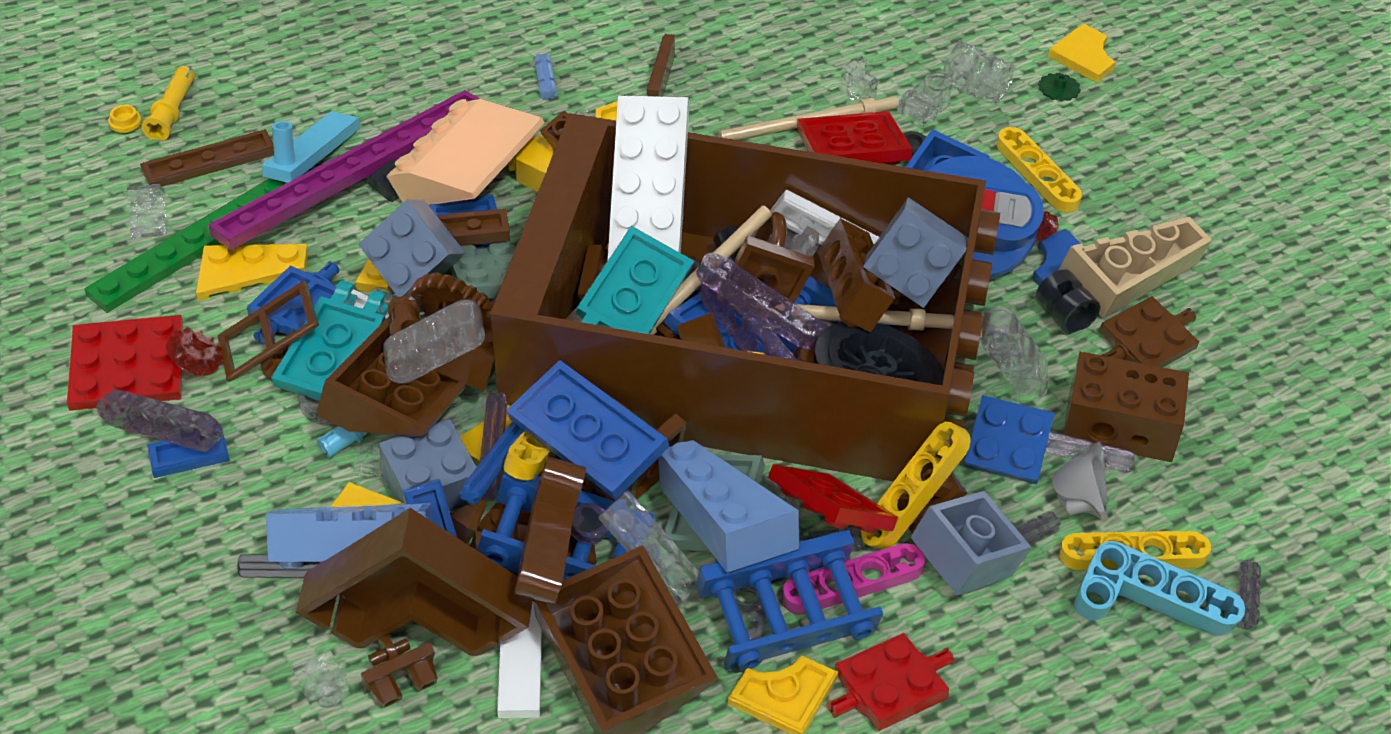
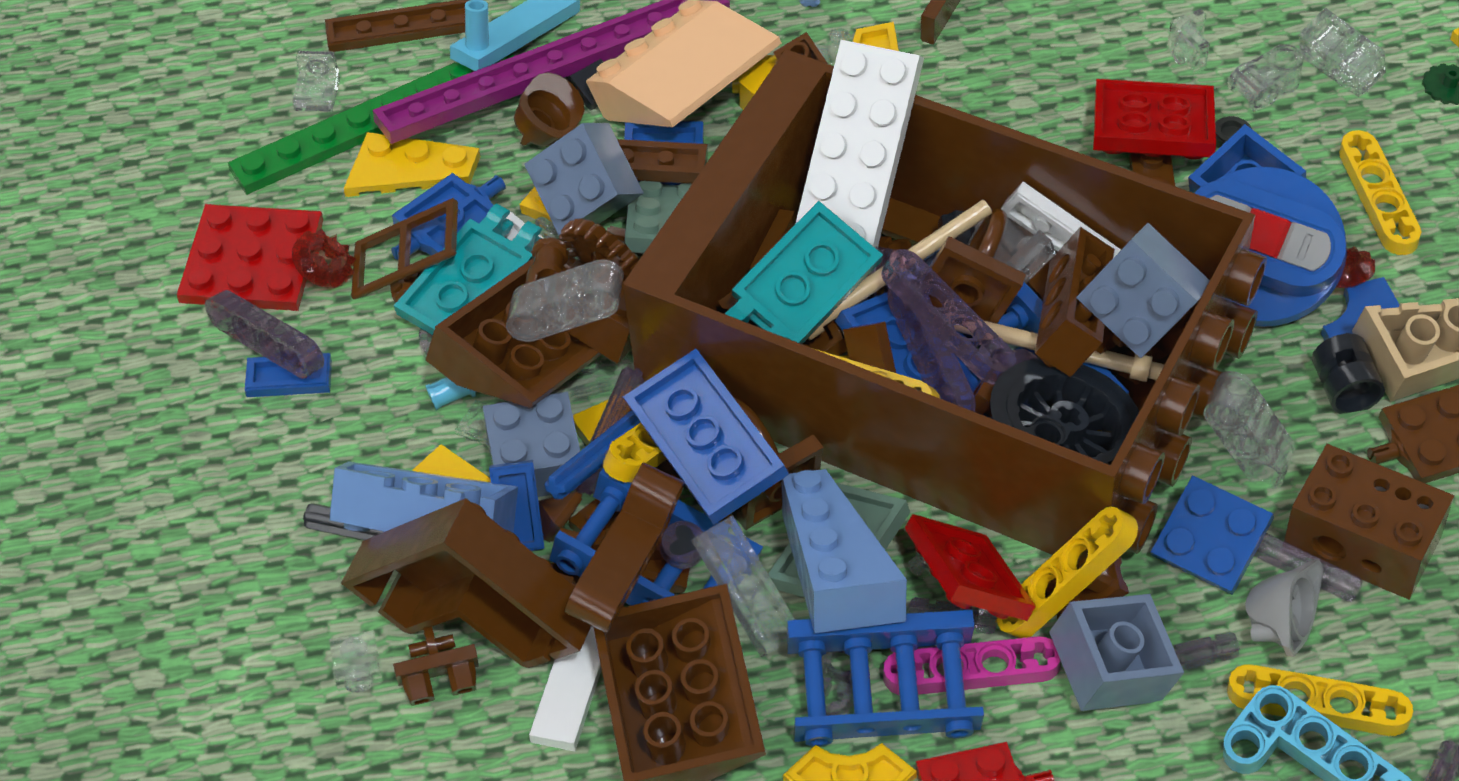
camera: 20 degrees right, 5 degrees up
tan bar [719,96,899,140] -> none
none -> reddish brown piece [514,73,585,147]

